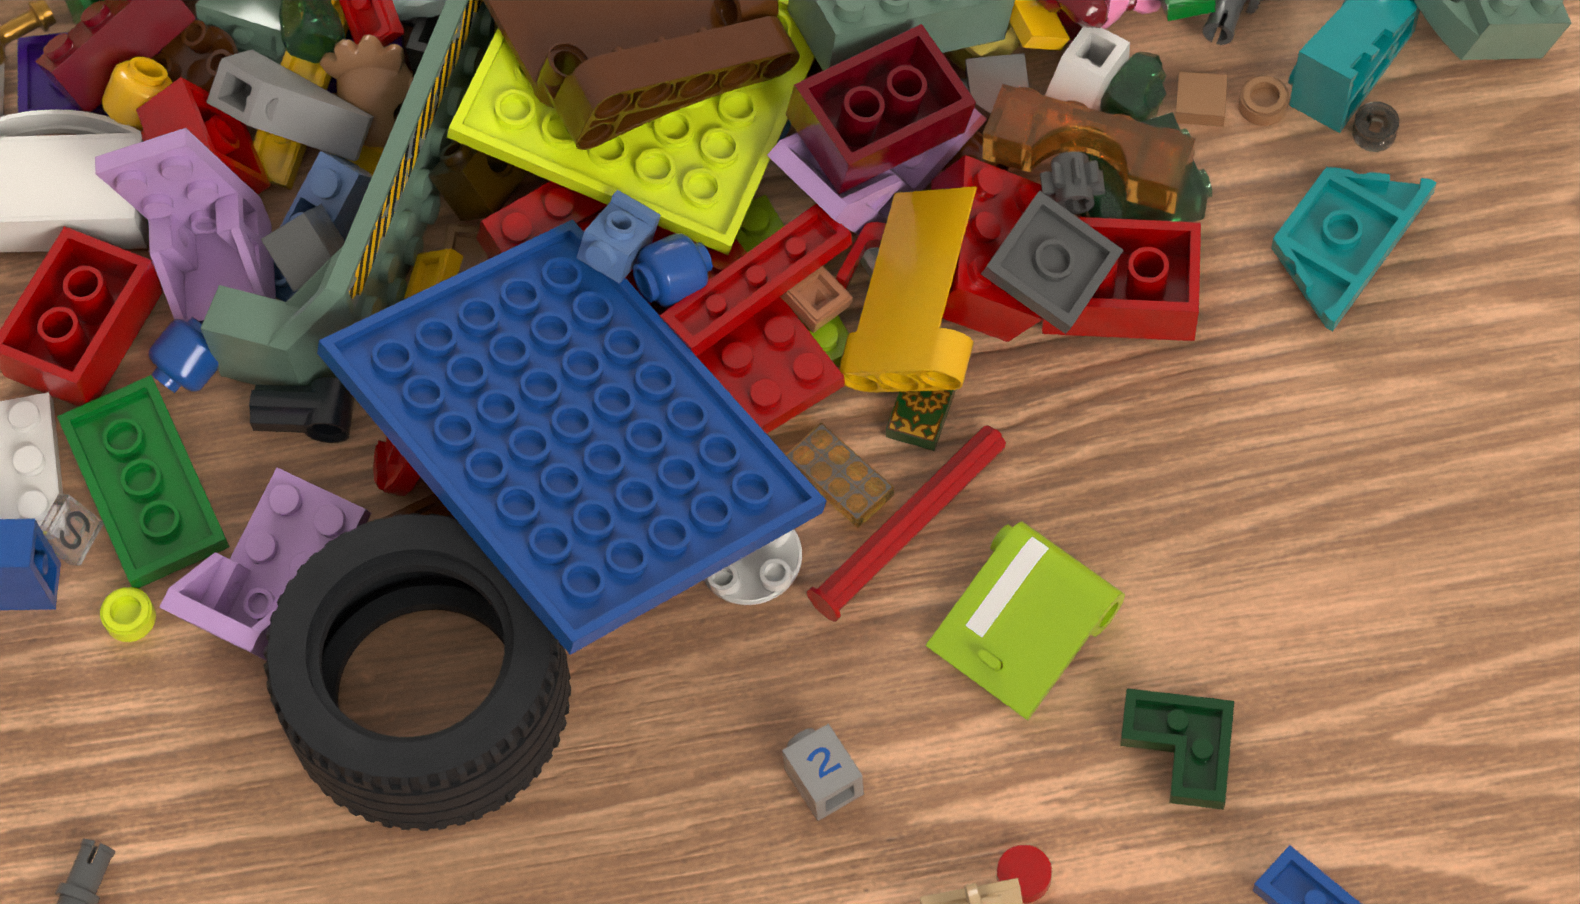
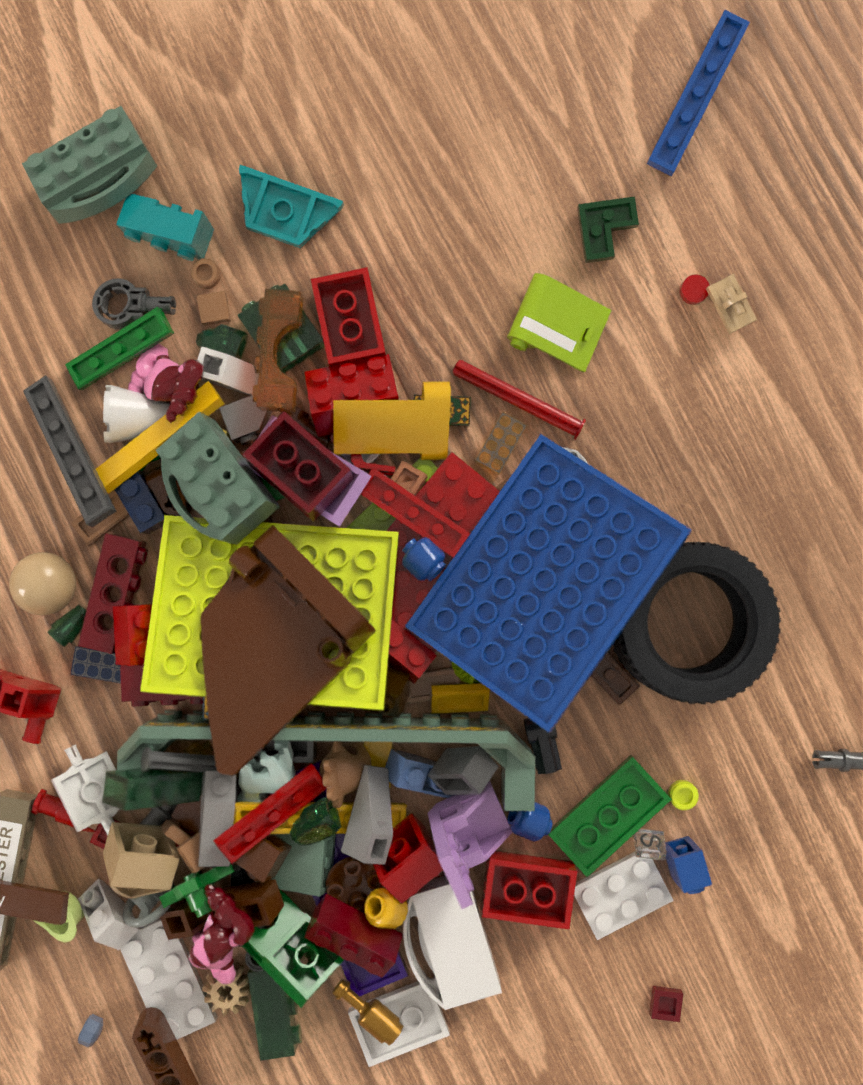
camera: 110 degrees left, 25 degrees up
lavender bracket [159,468,371,660] -> none
medium blue brick [577,190,661,283] -> none
light grey brick [782,723,864,821] -> none
dark grey plate [981,191,1124,334] -> none
dark grey gear [1040,152,1105,214] -> none
clear smoke bush [1352,101,1400,152] -> none

